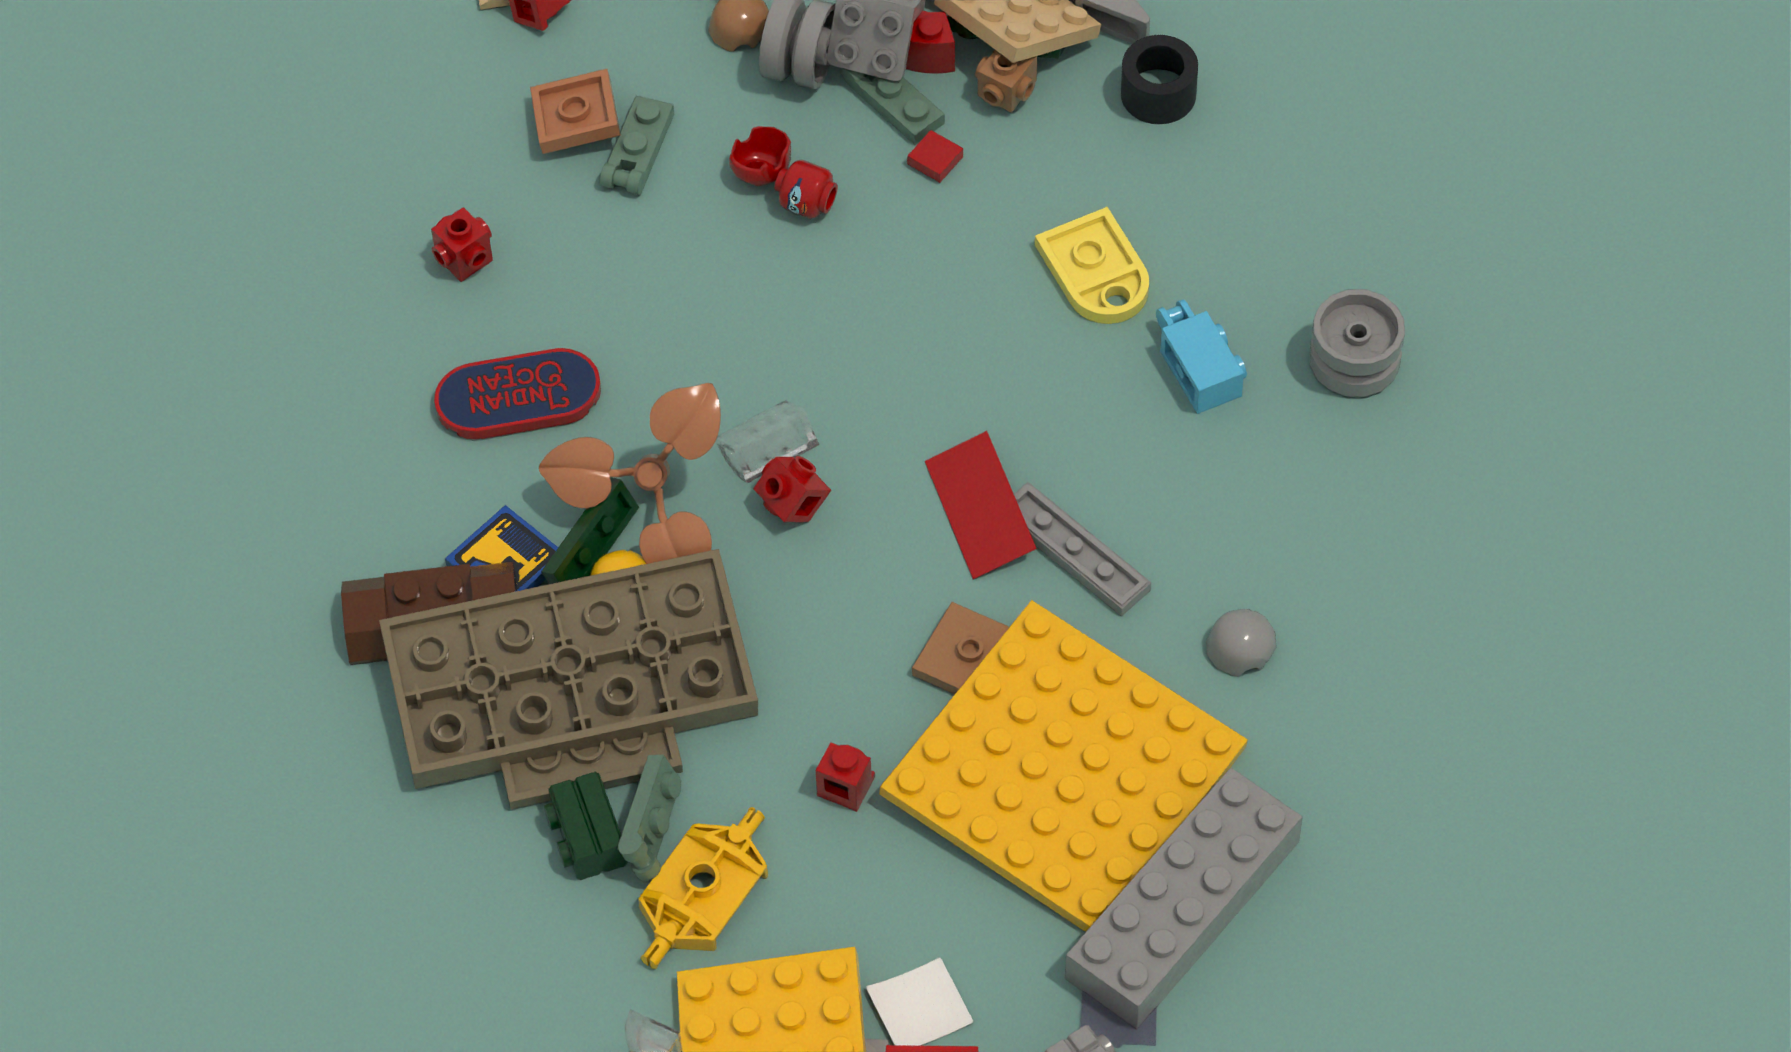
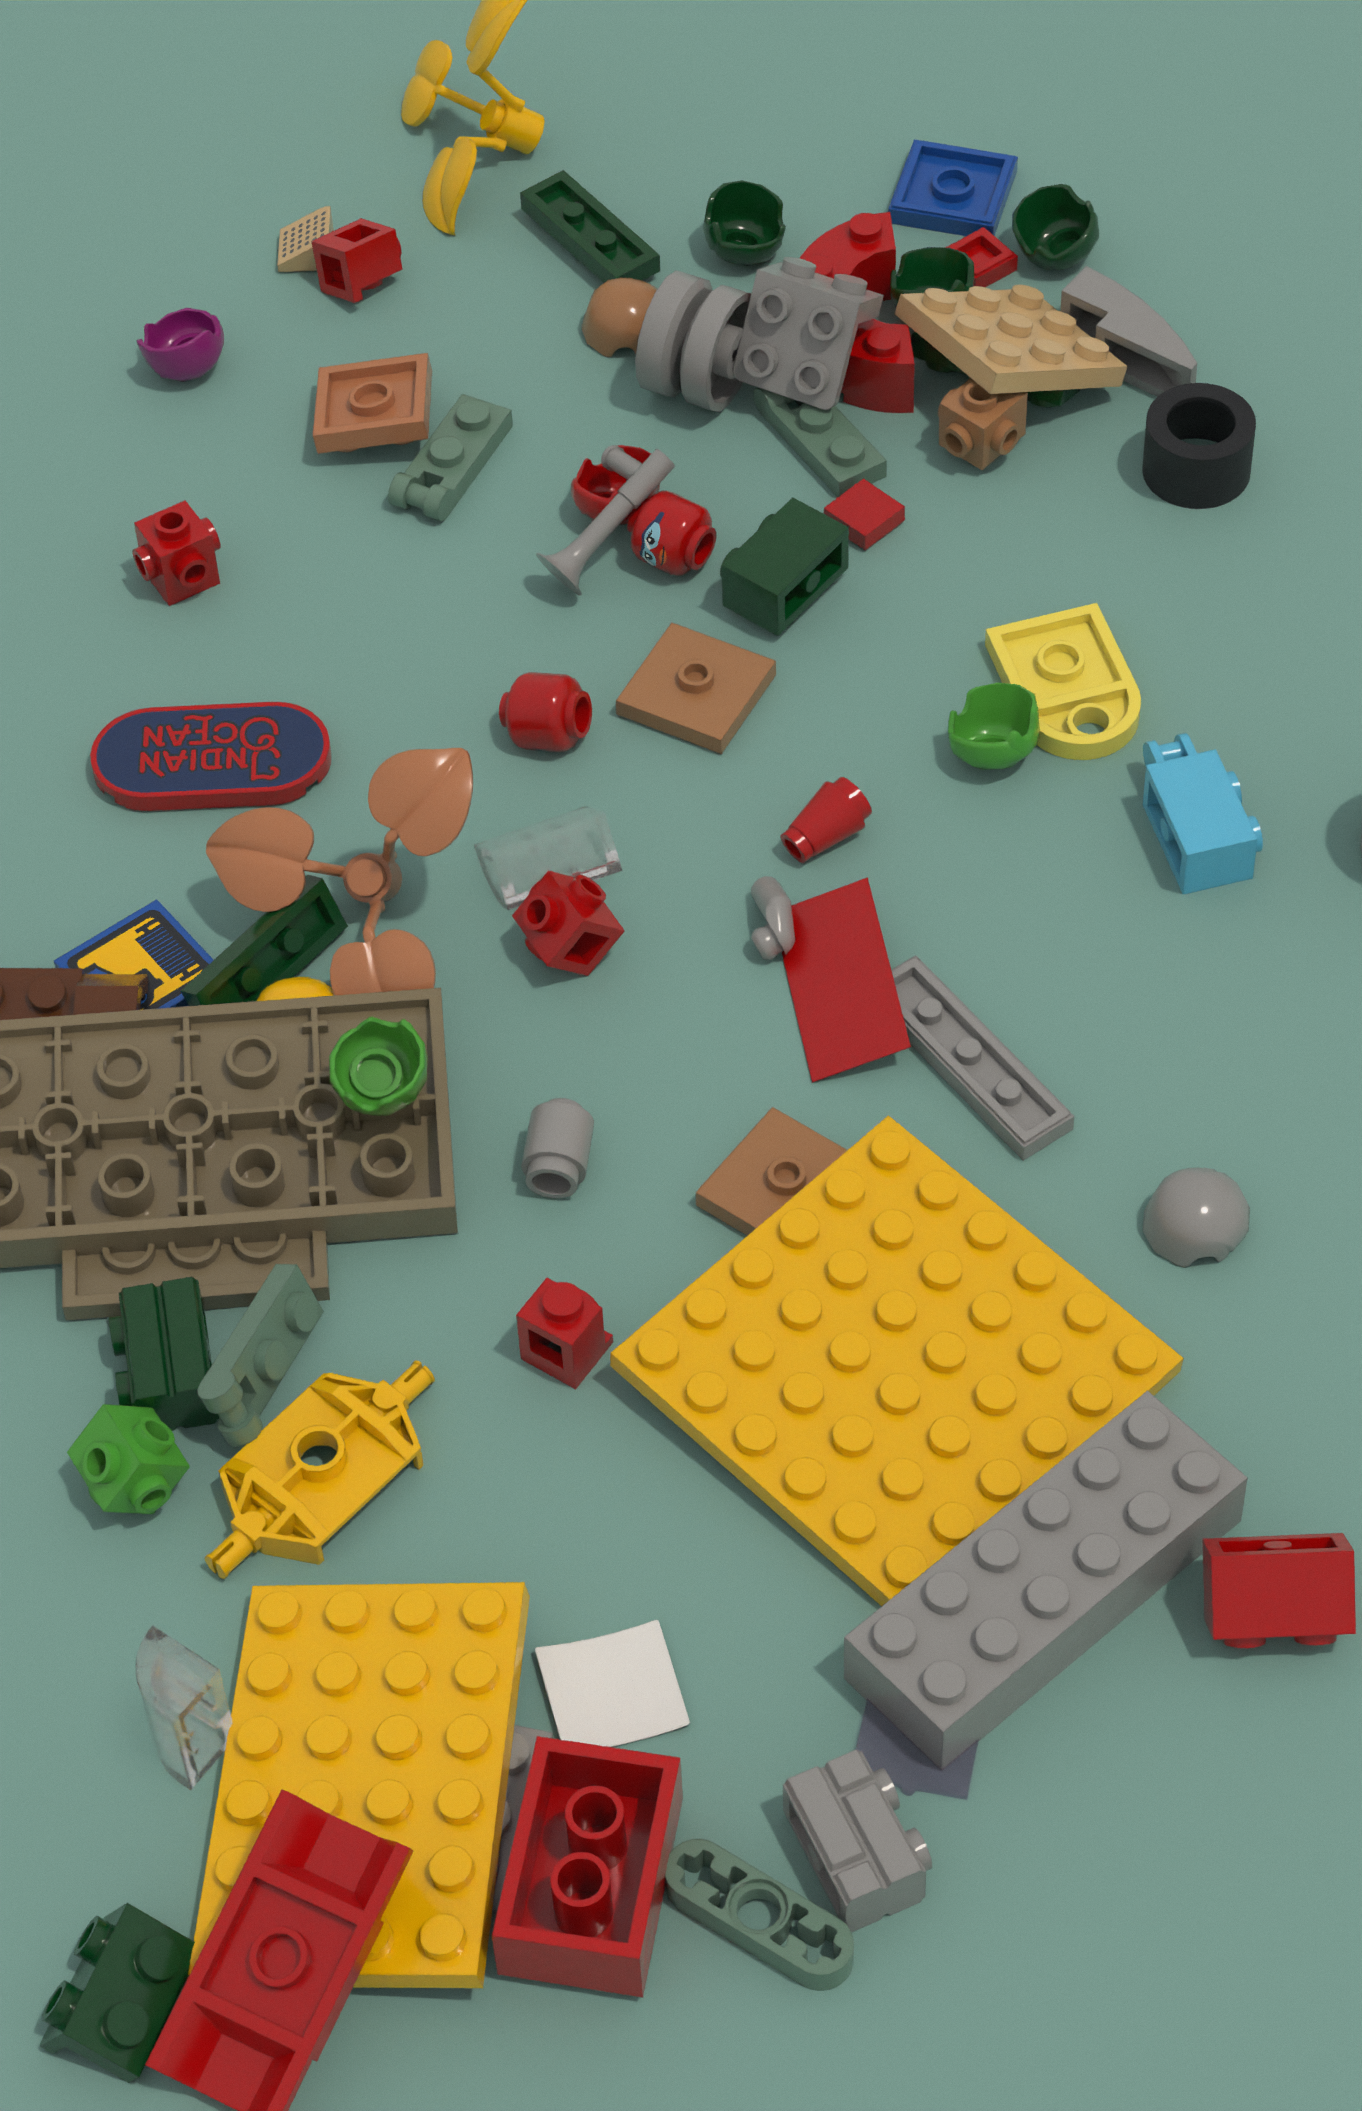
camera: 10 degrees right, 5 degrees down
none -> bright green brick [67,1404,190,1514]
none -> magenta hair [136,308,224,382]
none -> bright green hair [329,1016,428,1116]
none -> red head [499,672,592,752]
none -> light grey brick [521,1098,594,1198]
none -> light grey piece [536,445,675,595]
none -> medium nougat plate [616,622,776,754]
none -> dark green brick [720,497,849,636]
none -> light grey arm [751,876,795,960]
none -> red cone [780,777,872,863]
none -> bright green hair [948,682,1040,770]
none -> red brick [1202,1533,1356,1648]

